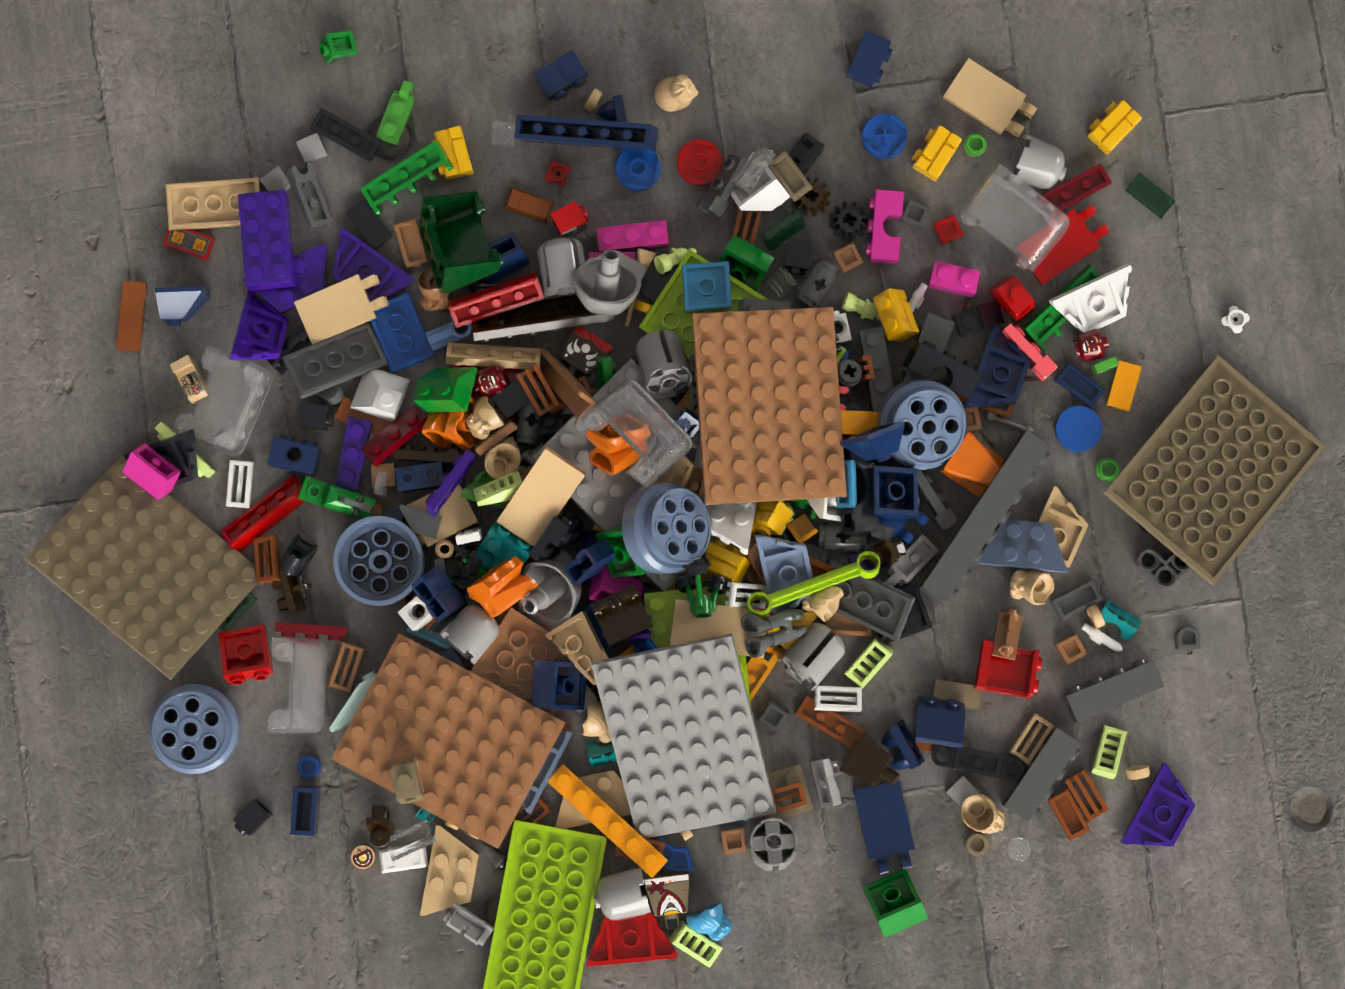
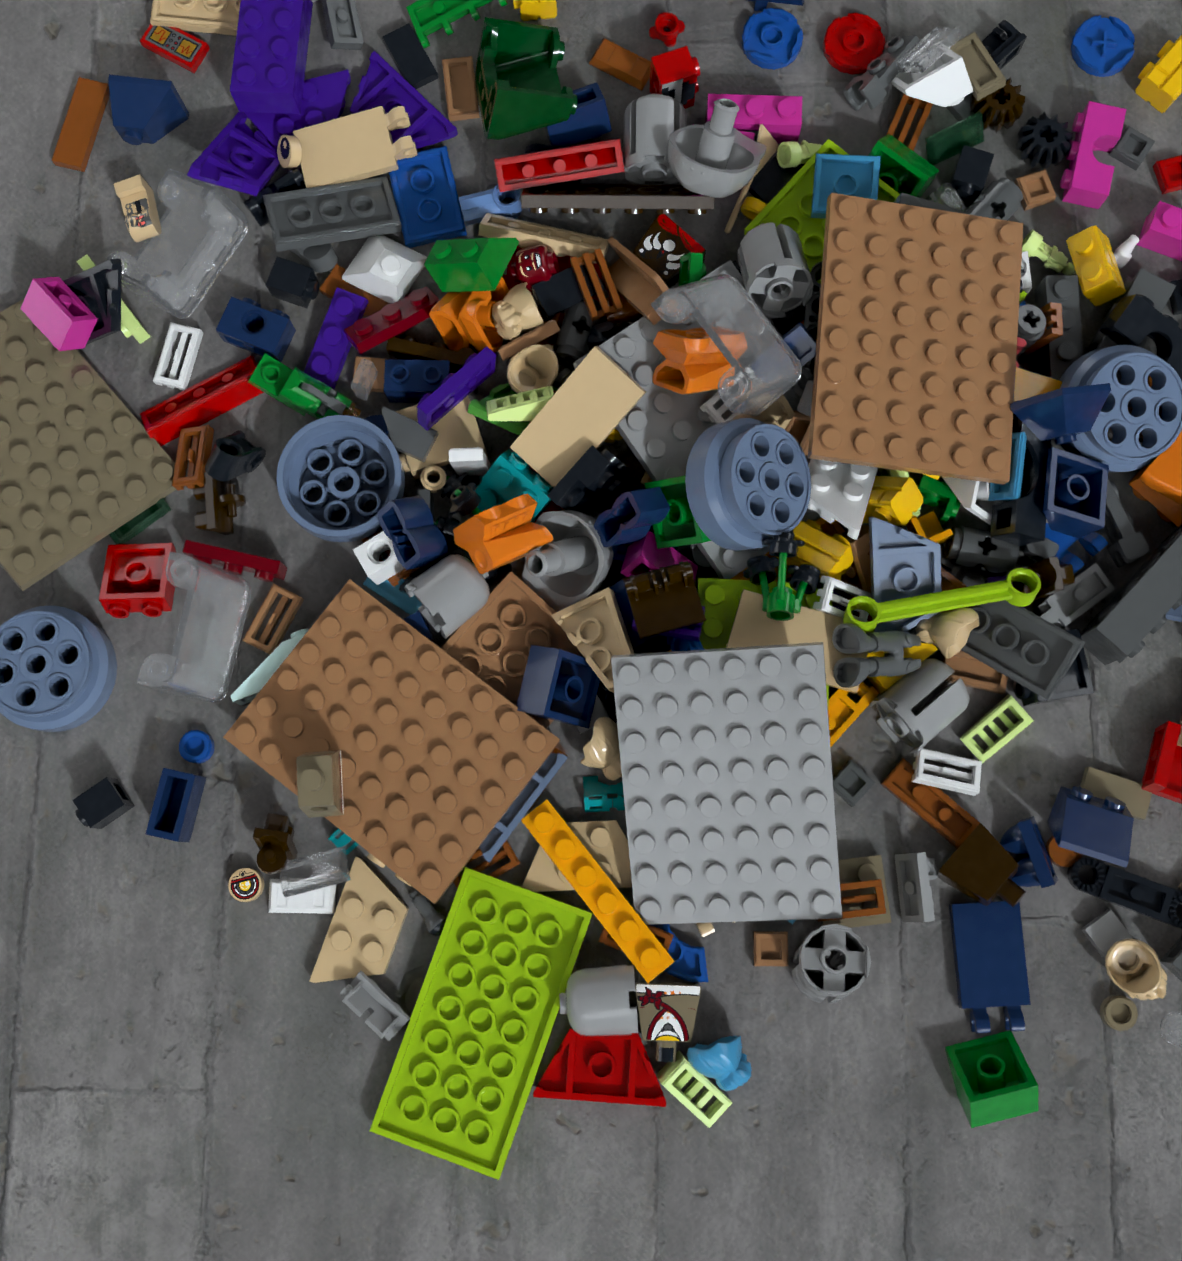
camera: 15 degrees right, 5 degrees down
medium nougat hair [417,268,449,311] -> none
none -> tan tile [277,135,302,168]

